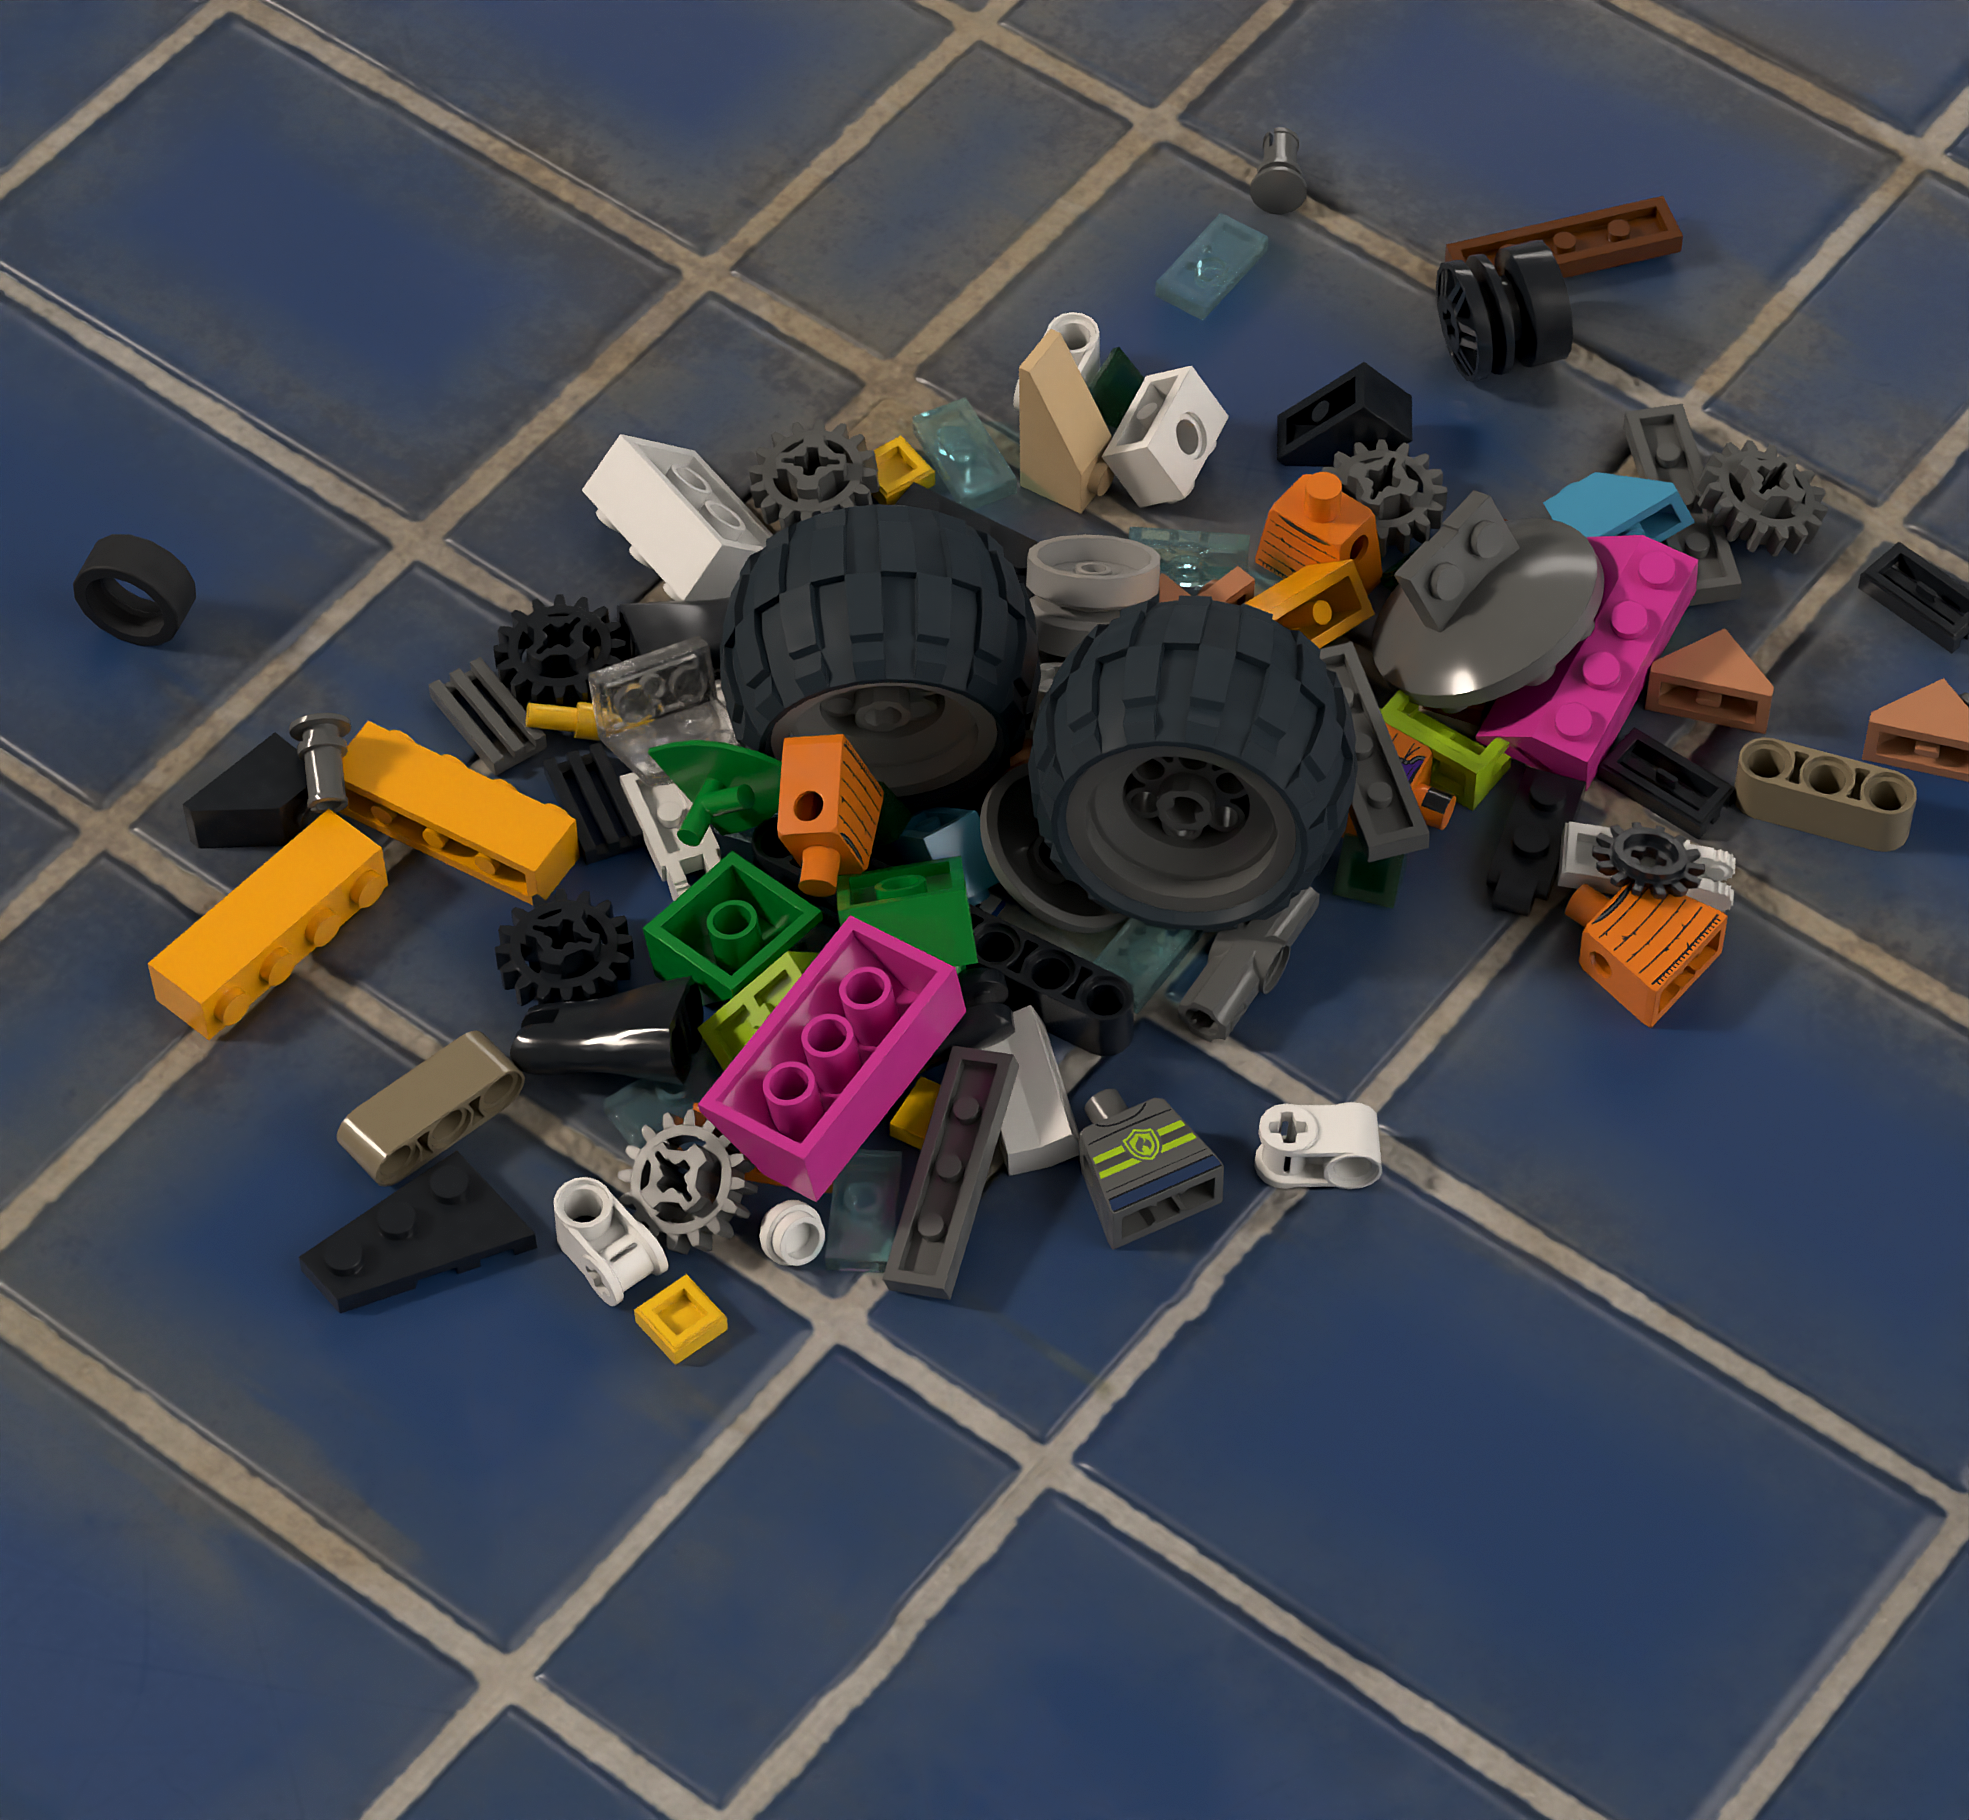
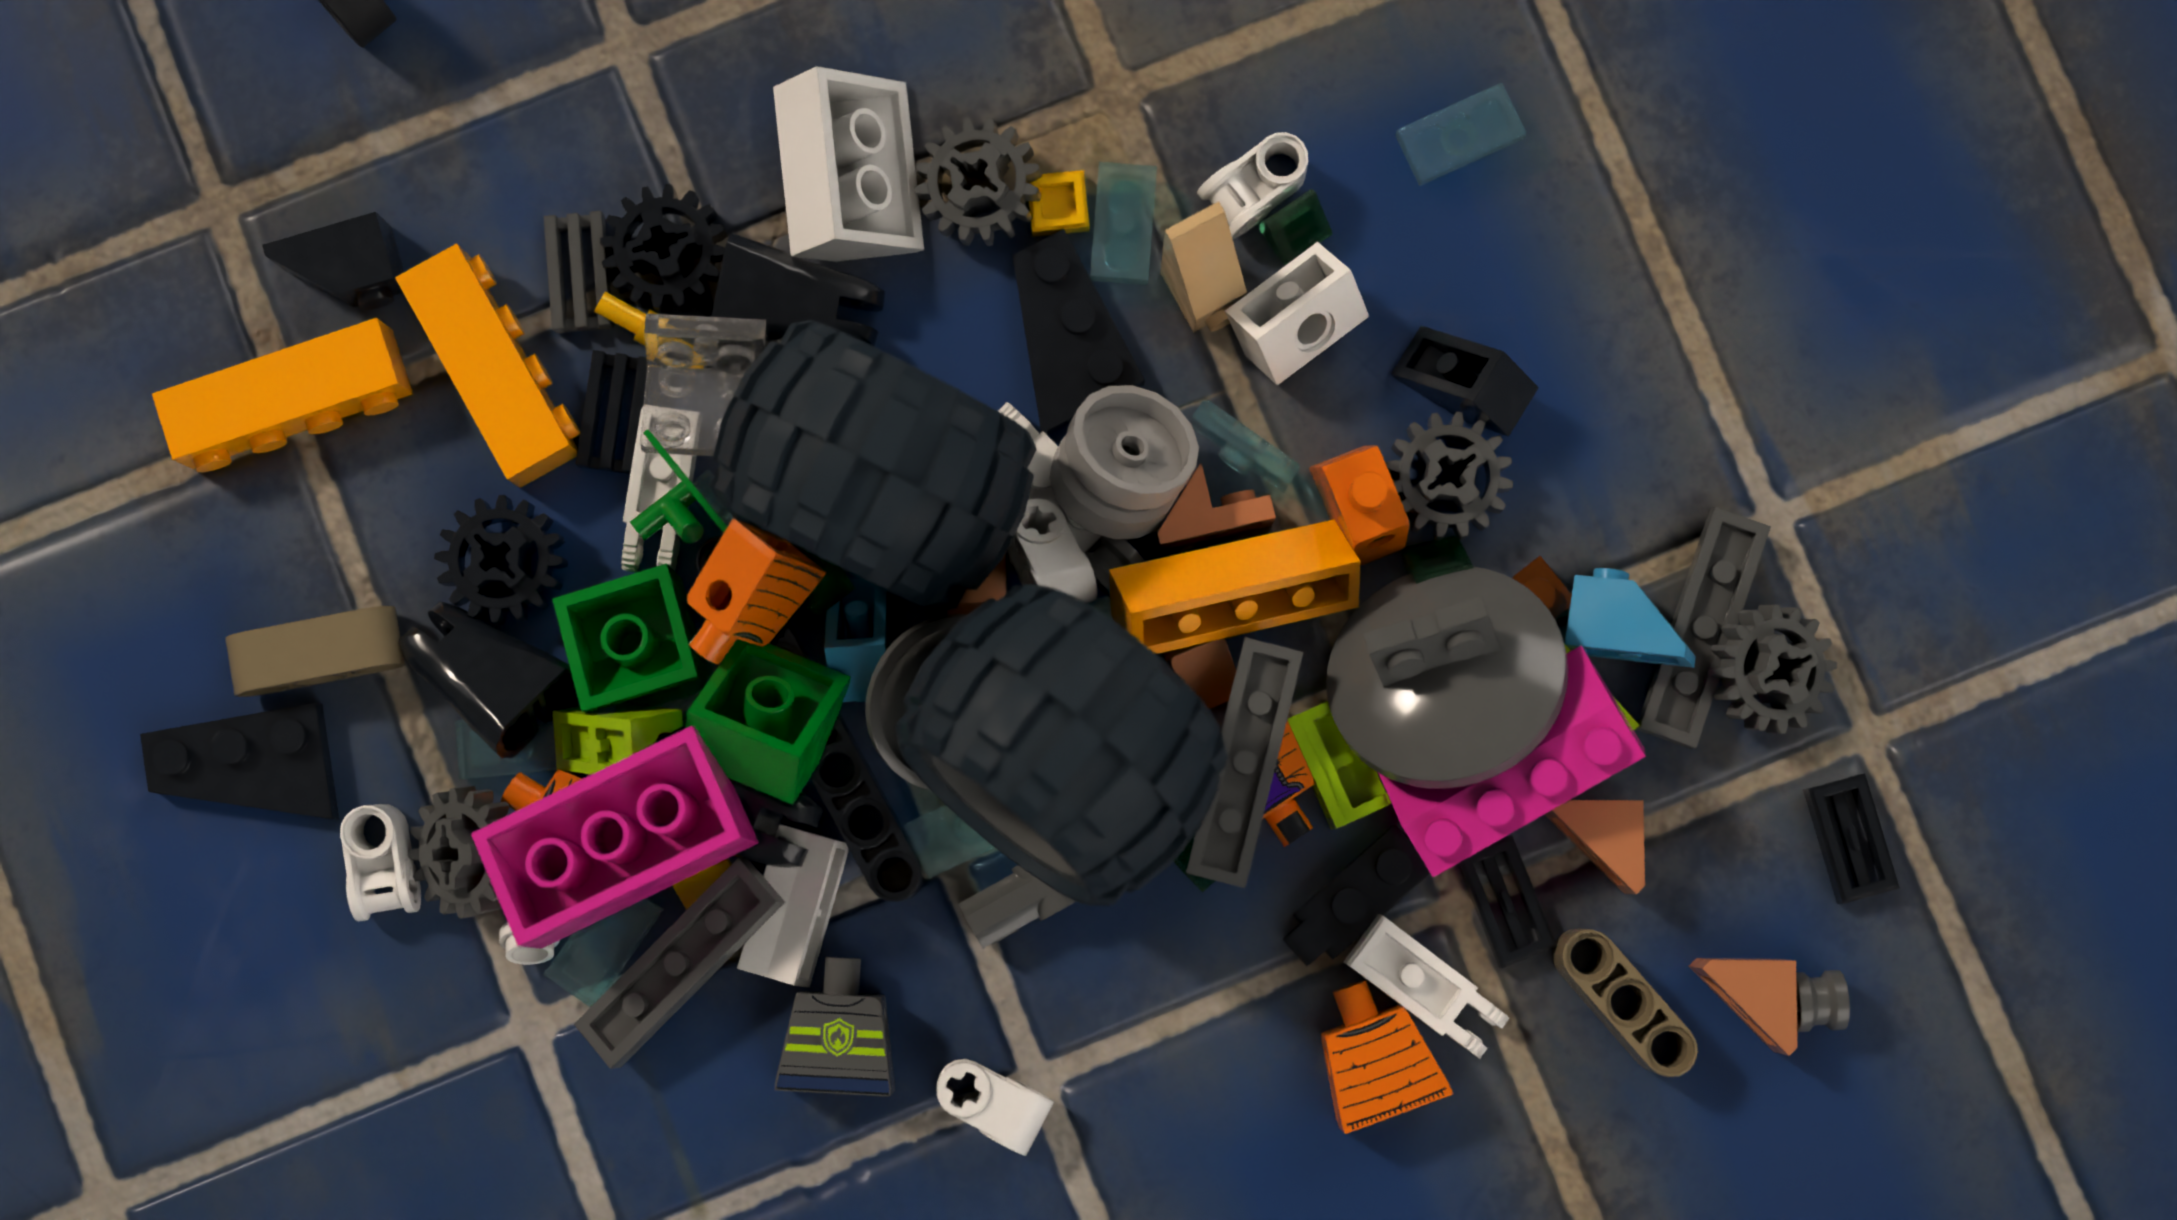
camera: 30 degrees right, 30 degrees up
dark grey pin [289,713,352,813] -> none
yellow tile [634,1274,728,1365] -> none
dark grey pin [1250,127,1307,214] -> none
black wheel [1436,240,1573,382] -> none
reddish brown plate [1445,196,1683,278] -> none
black gear [1592,822,1705,899] -> none

